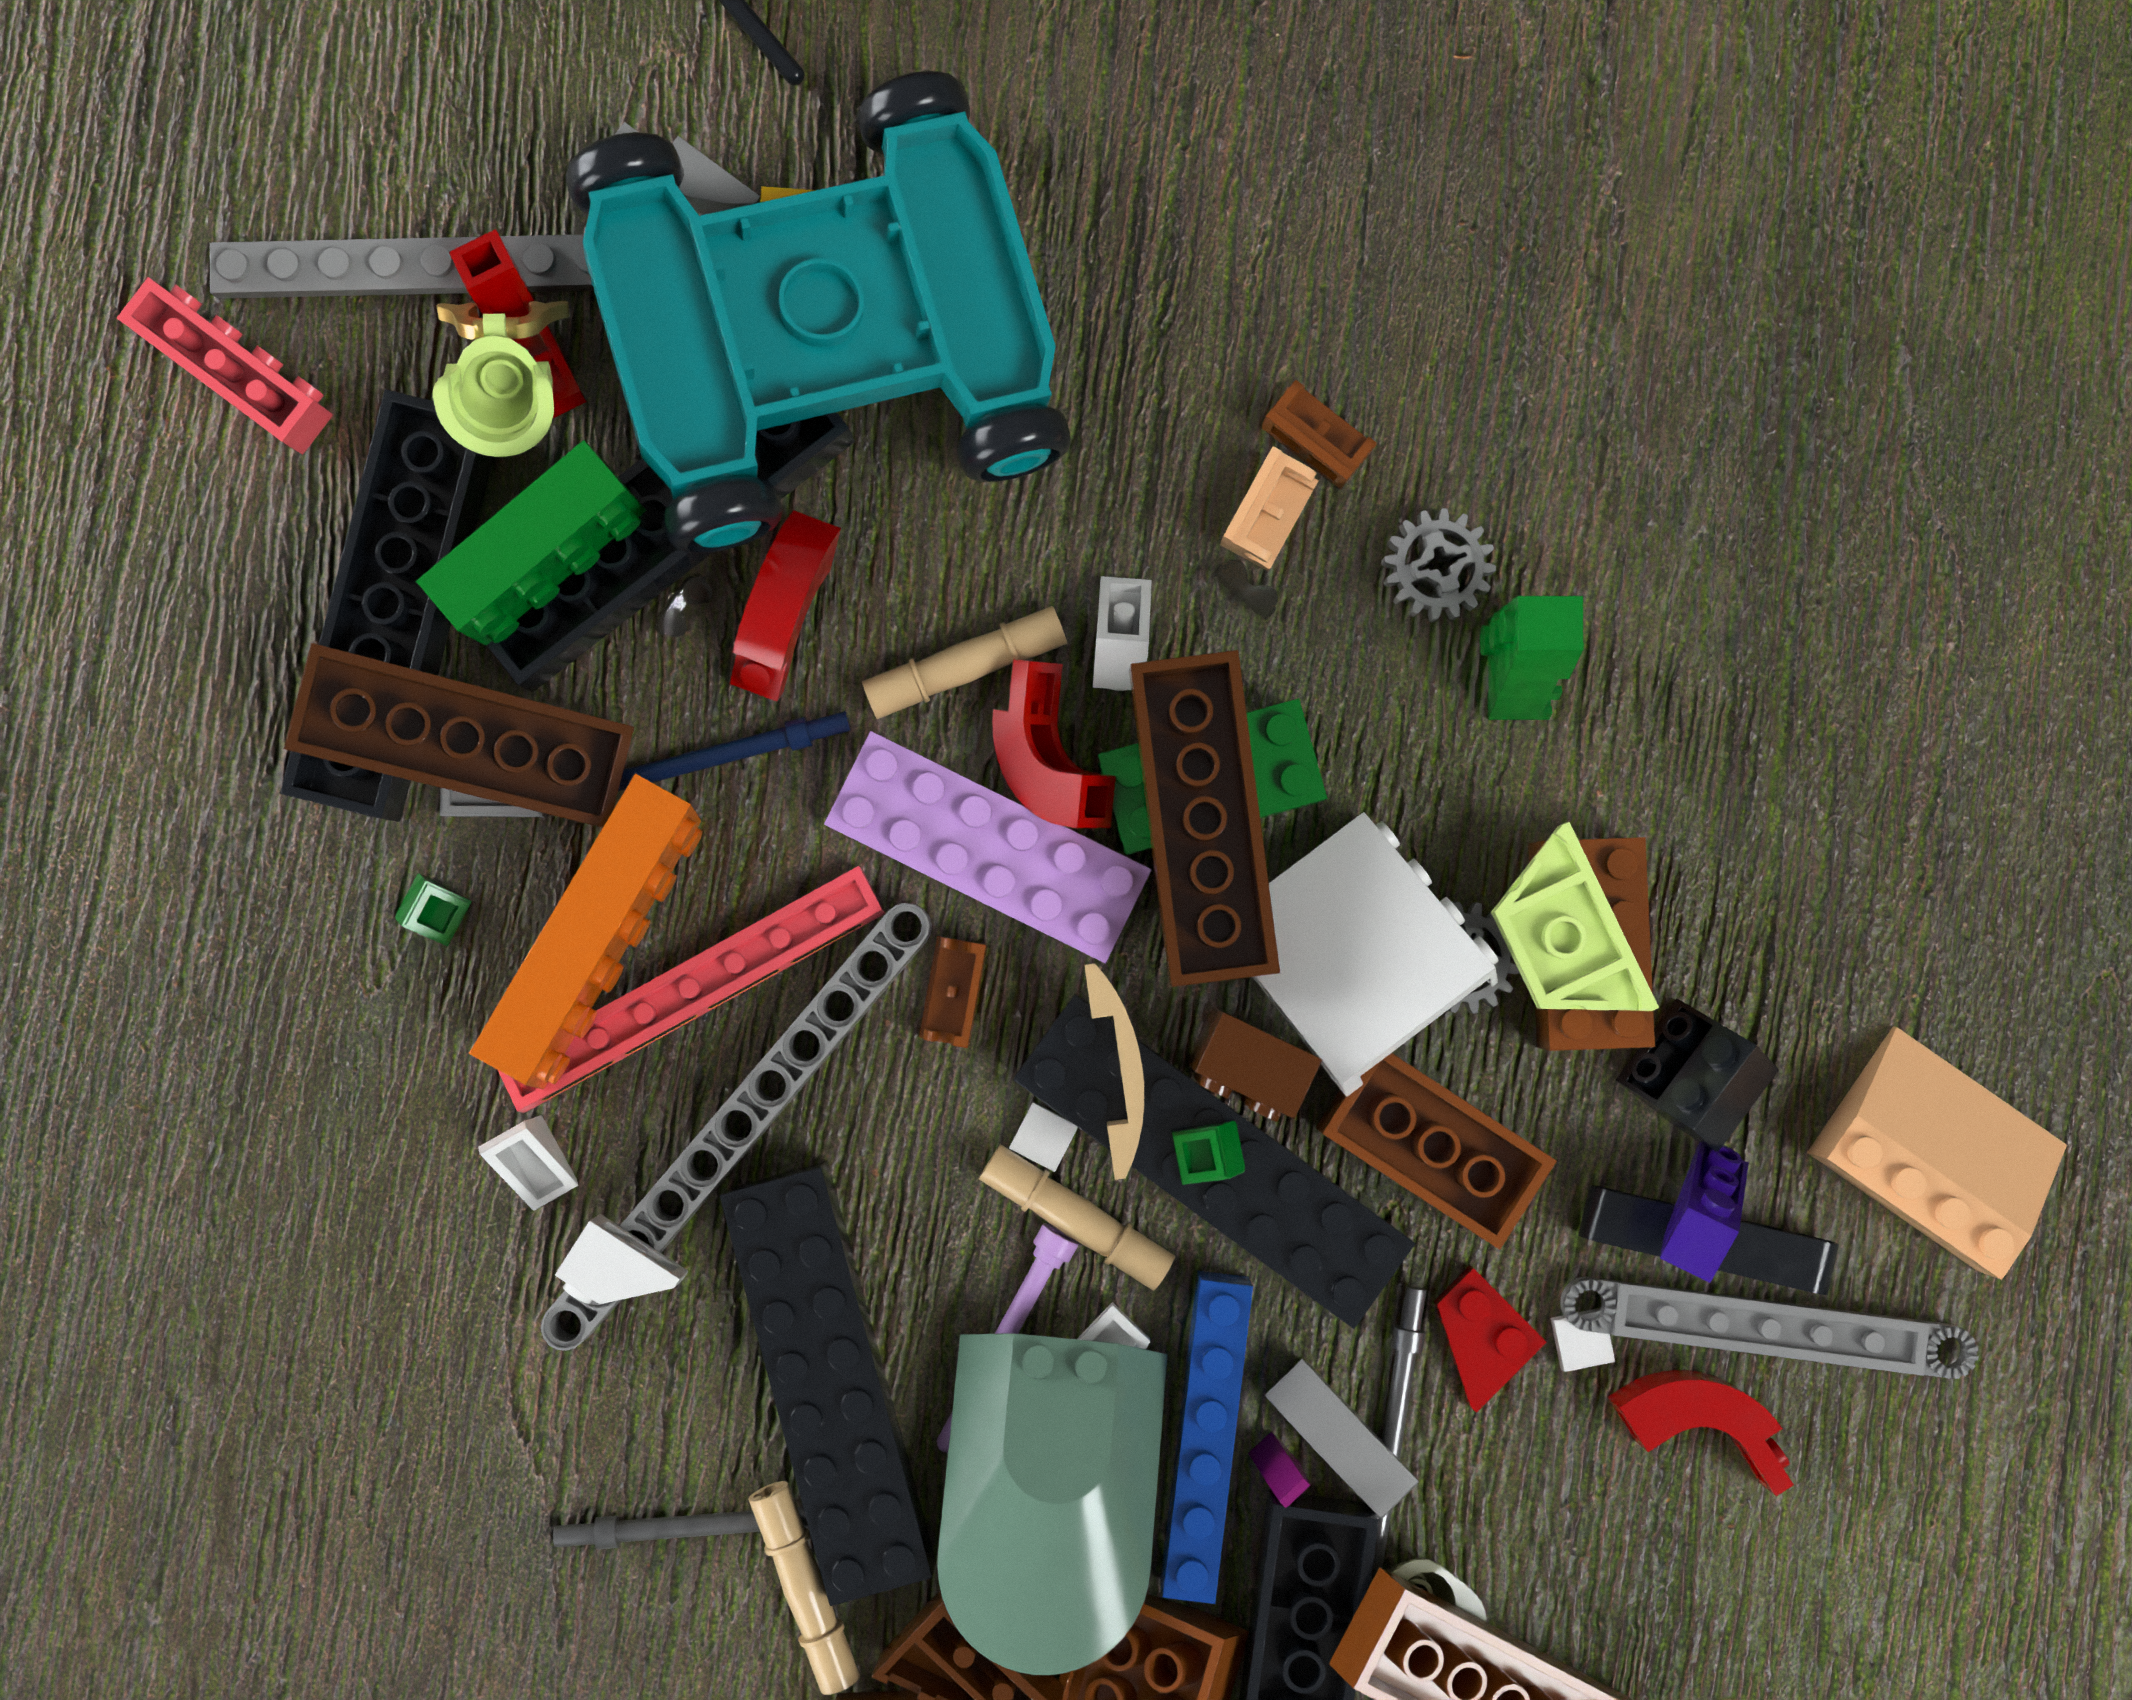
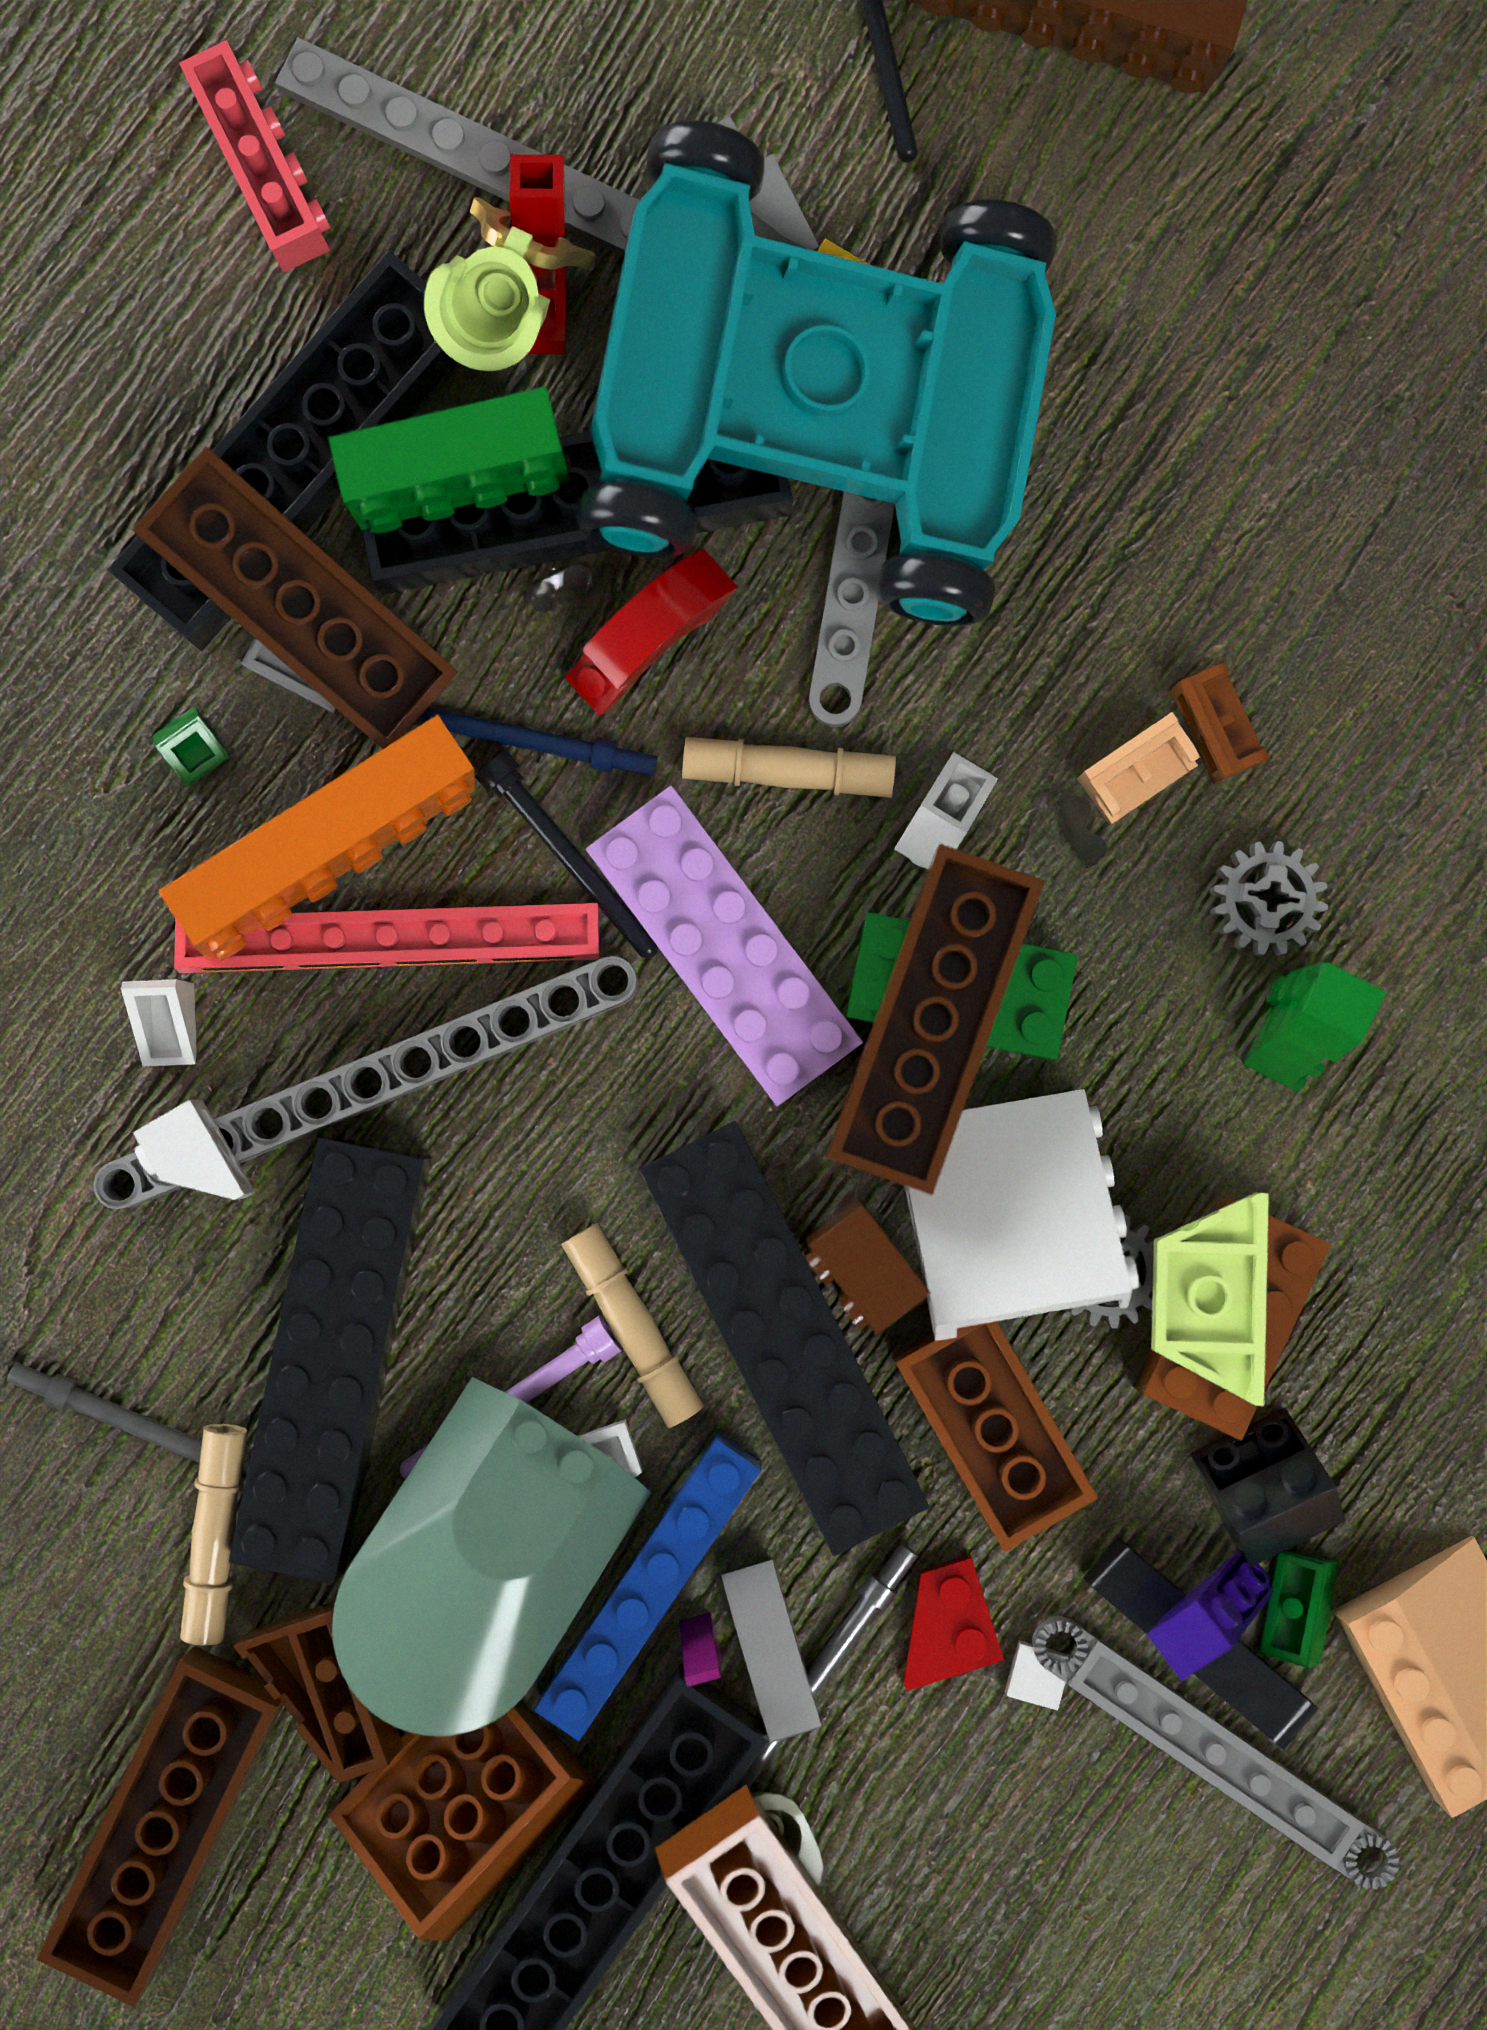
camera: 30 degrees right, 0 degrees up
dark orange hinge [919,936,988,1048] -> none
red arch [992,659,1116,828] -> none
white tile [1009,1101,1078,1172] -> none
tan slope [1084,963,1144,1180] -> none
green slope [1172,1120,1245,1185] -> none
red arch [1607,1370,1794,1496] -> none
none -> black piece [475,750,658,959]
none -> light grey plate [809,492,895,727]
none -> green slope [1258,1550,1339,1669]

